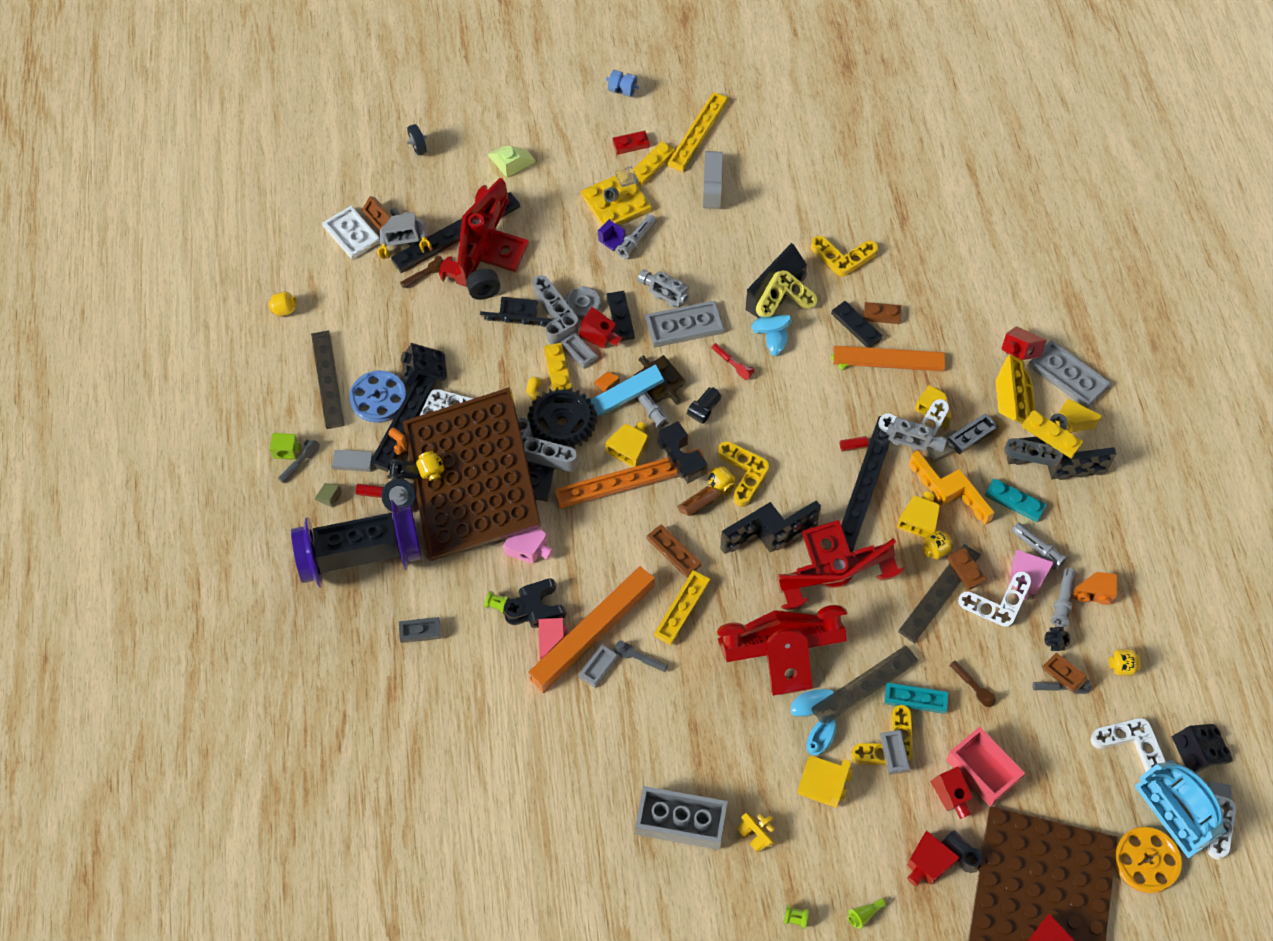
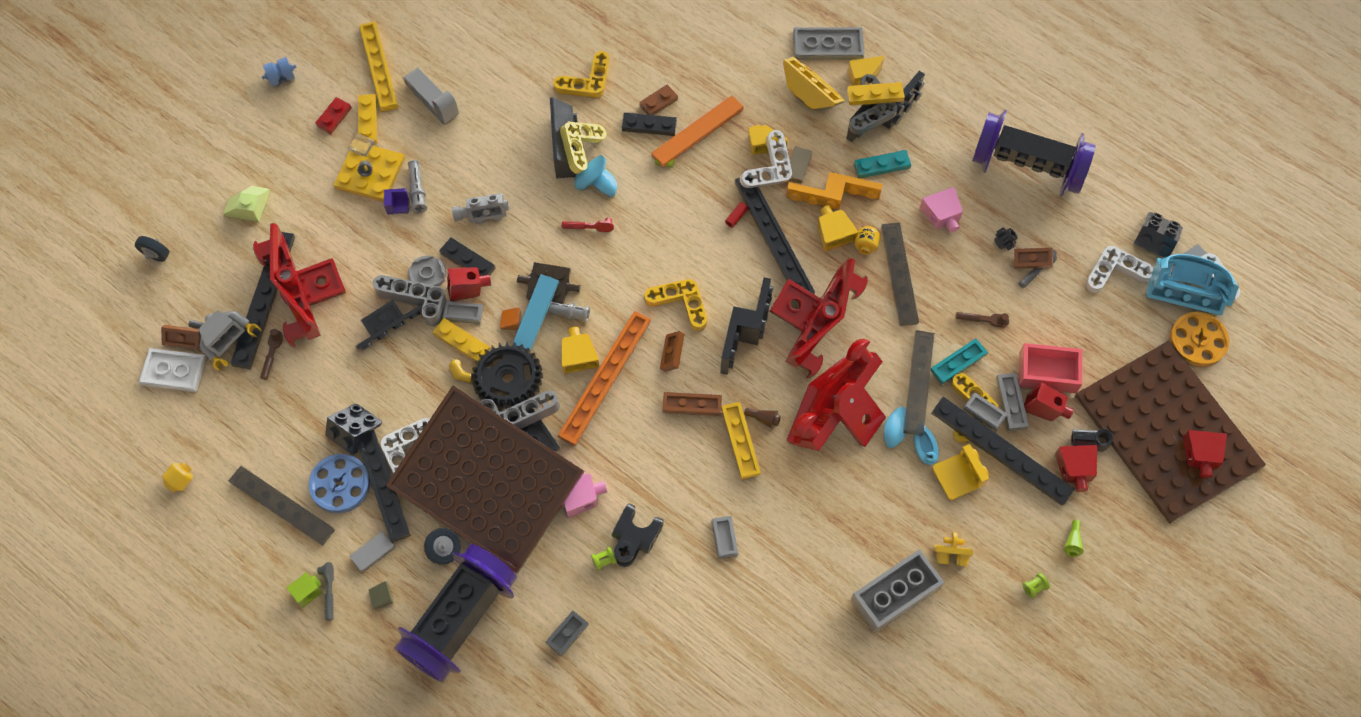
camera: 45 degrees left, 5 degrees up
red axle [355,484,383,498] -> none
black piece [387,459,419,480] -> none
orange arm [389,428,408,455] -> none
yellow head [416,451,445,481] -> none
black tyre [466,269,500,300] -> none
orange tile [528,566,655,693] -> none
coral slope [539,618,568,660] -> none
dark grey piece [614,640,668,672] -> none
light grey tile [645,301,725,348] -> none
black arch [657,421,708,484] -> none
black piece [686,387,722,424] -> none
yellow head [707,466,736,495] -> none
light grey brick [886,417,946,453] -> none
black plate [946,413,999,455] -> none
dark orange plate [947,547,987,590] -> none
white beam [958,572,1031,627] -> none
red torso [1001,326,1047,360] -> none
light grey pin [1011,522,1068,570] -> none
light grey pin [1051,568,1077,627] -> none
orange slope [1072,572,1117,605] -> none
yellow head [1108,649,1140,676] -> none
none -> reddish brown cone [744,408,781,429]
none -> black plate [931,397,1075,506]
none -> brick [972,109,1096,197]
none -> light grey plate [996,373,1029,431]

